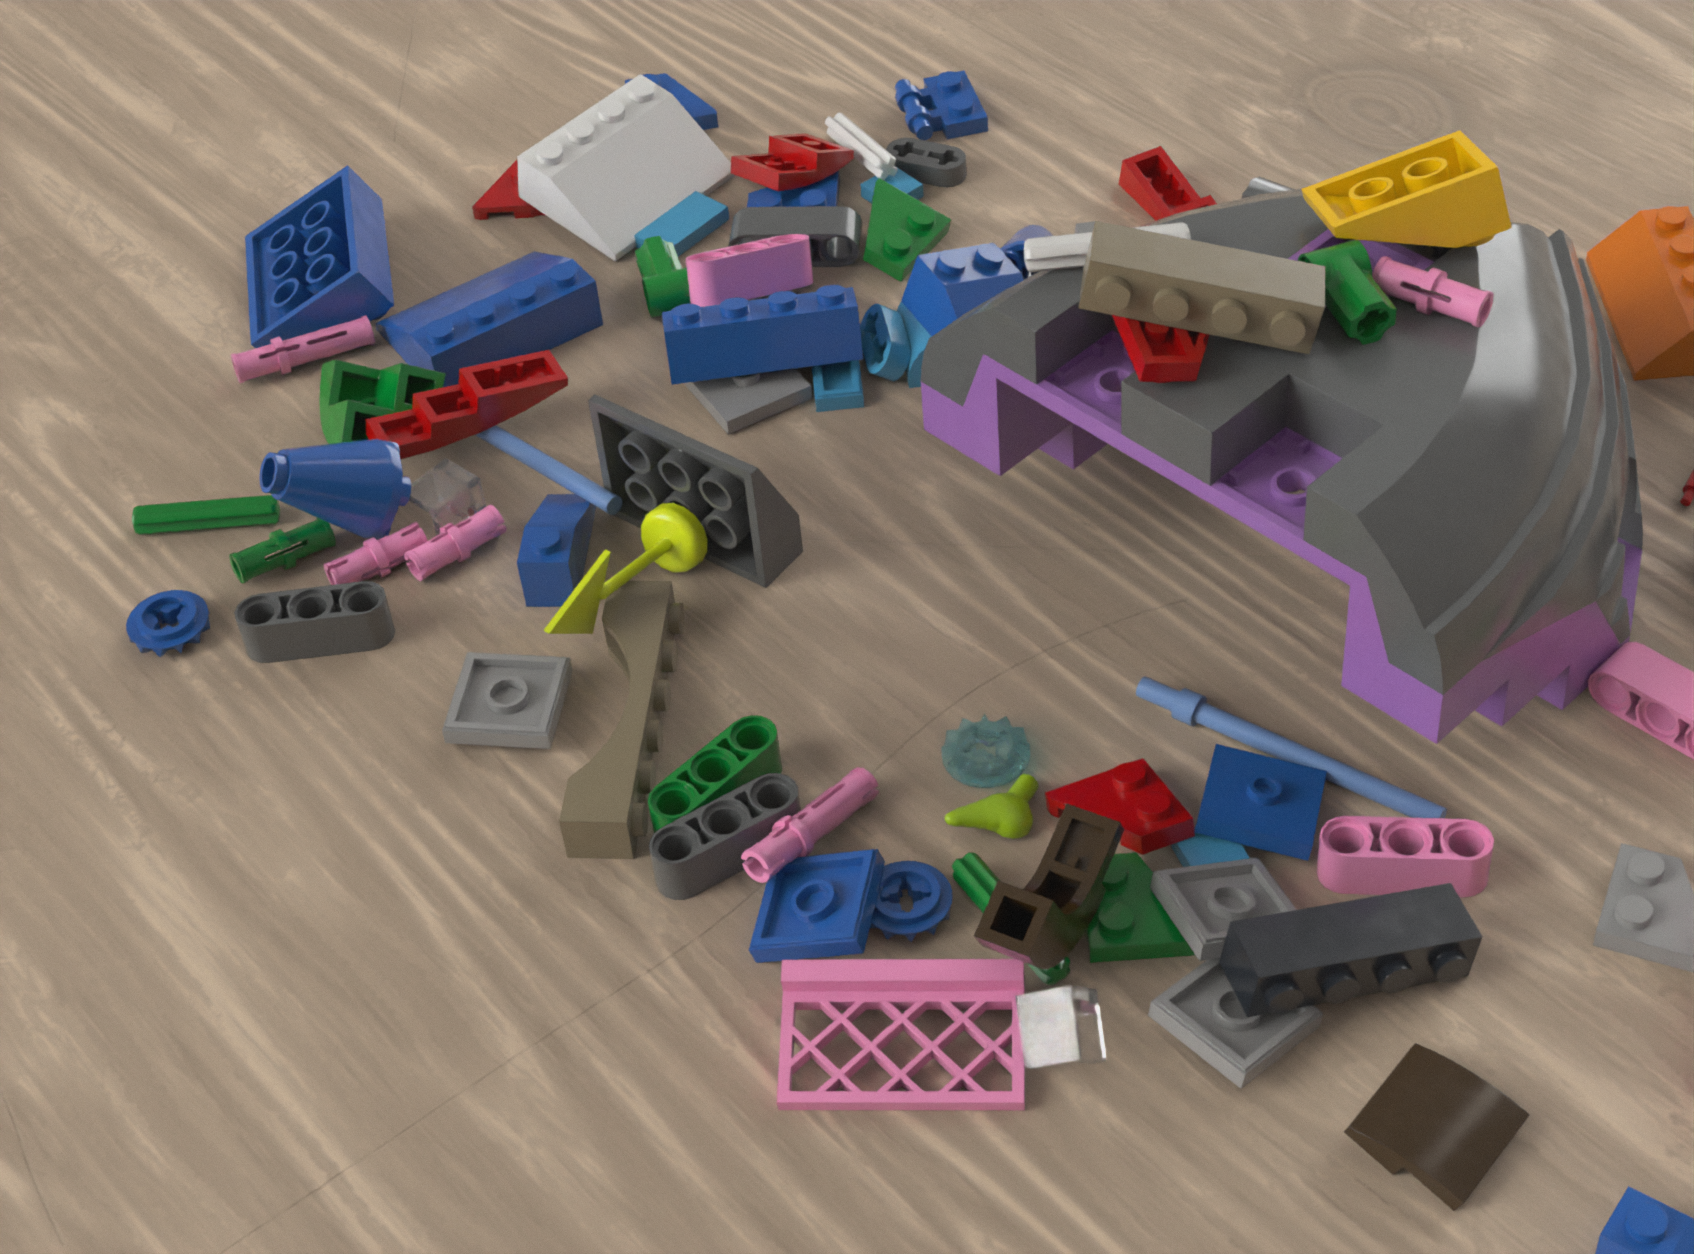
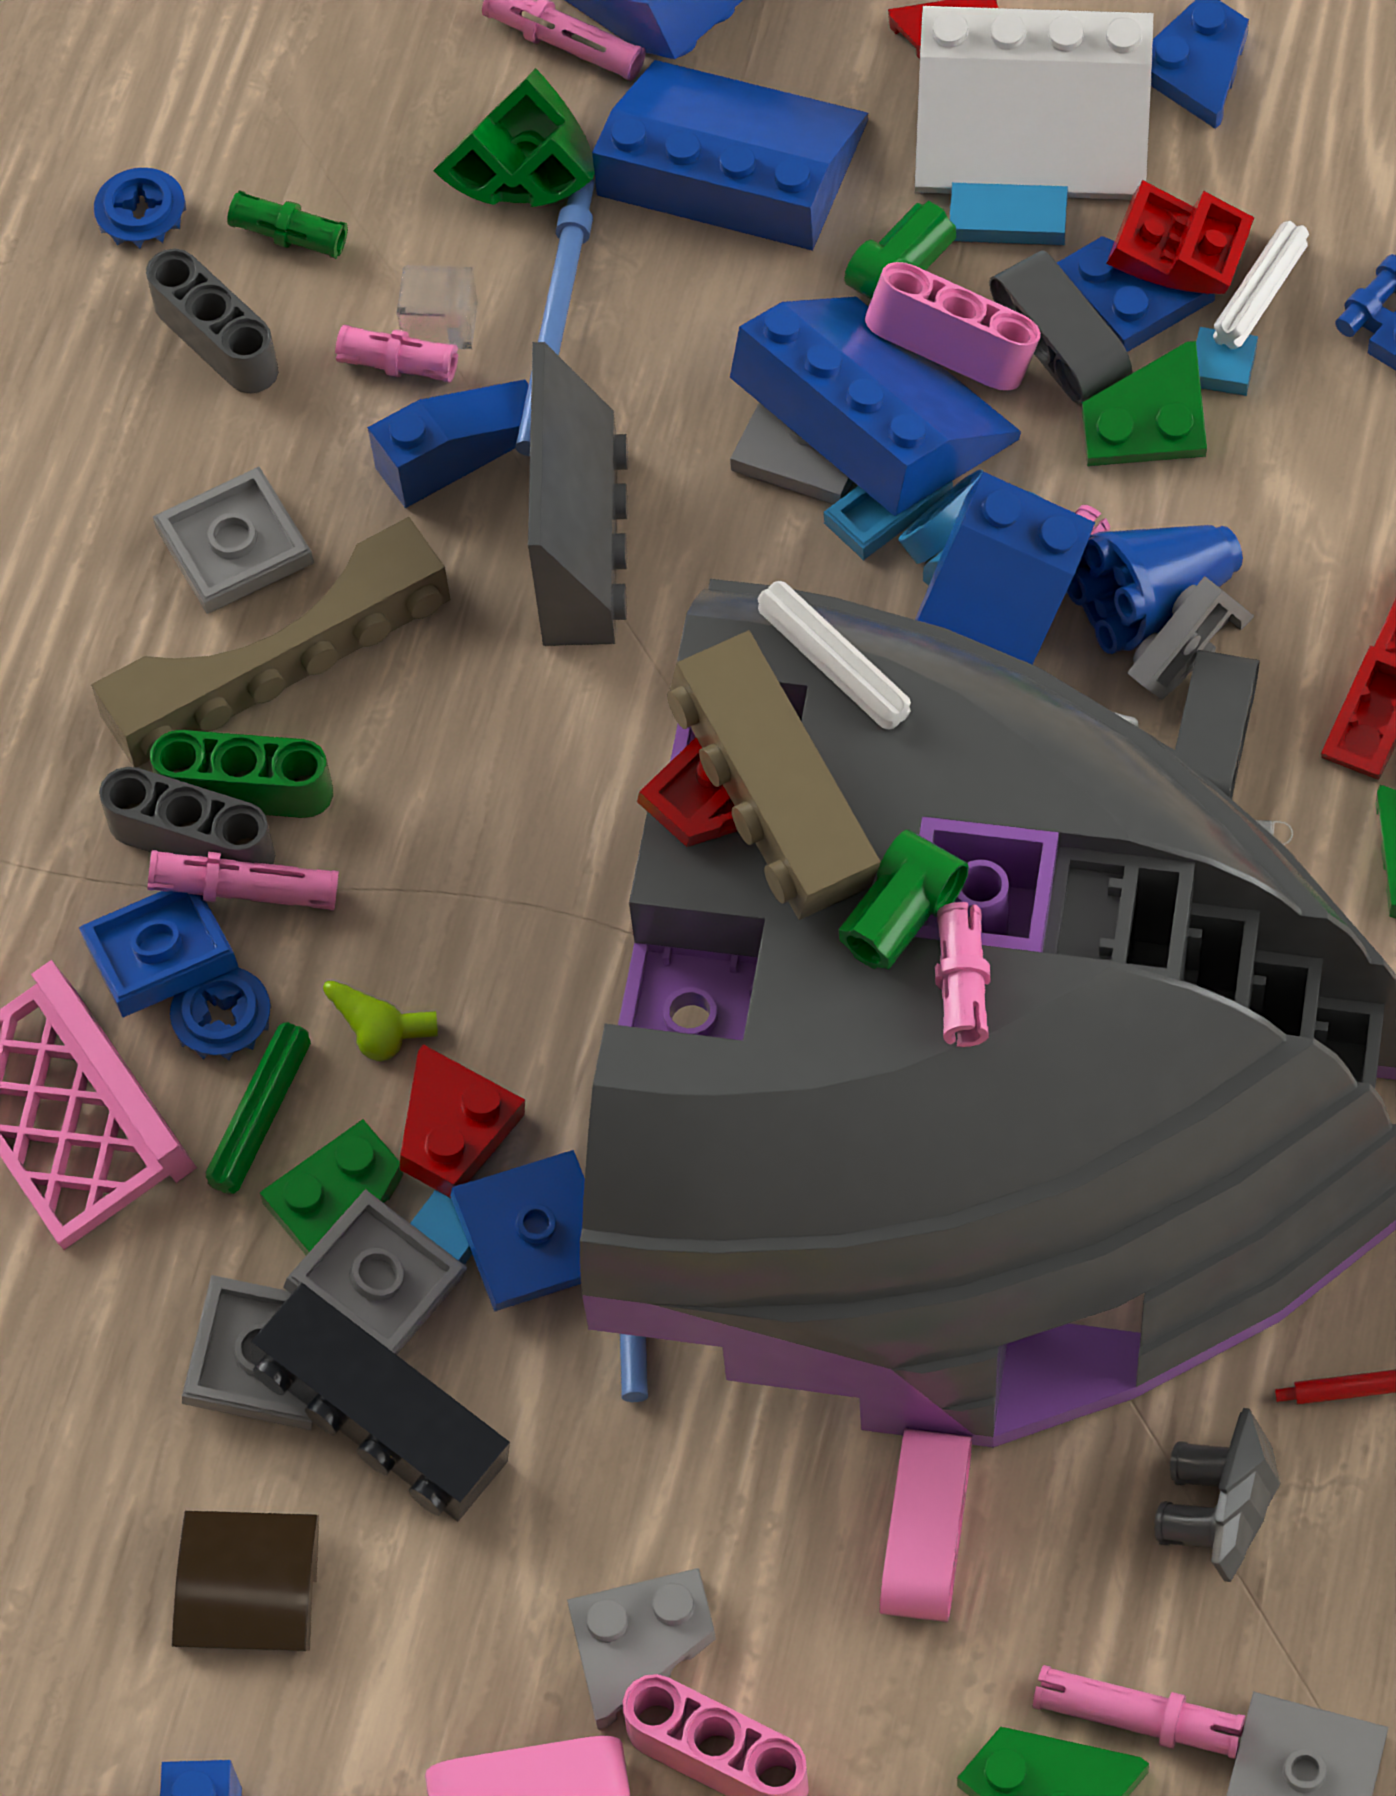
camera: 55 degrees right, 15 degrees up
green axle [132,495,280,535] -> none
blue cone [259,439,411,540] -> none
bright pink pin [324,522,428,585] -> none
red slope [366,350,568,459] -> none
neon yellow piece [543,503,708,634] -> none
dark grey beam [886,138,967,187] -> none
clear light blue gear [941,713,1030,788] -> none
dark brown arch [974,803,1125,969] -> none
clear panel [1015,985,1106,1069] -> none
yellow slope [1301,130,1512,248] -> none
bright pink beam [1317,816,1494,897] -> none

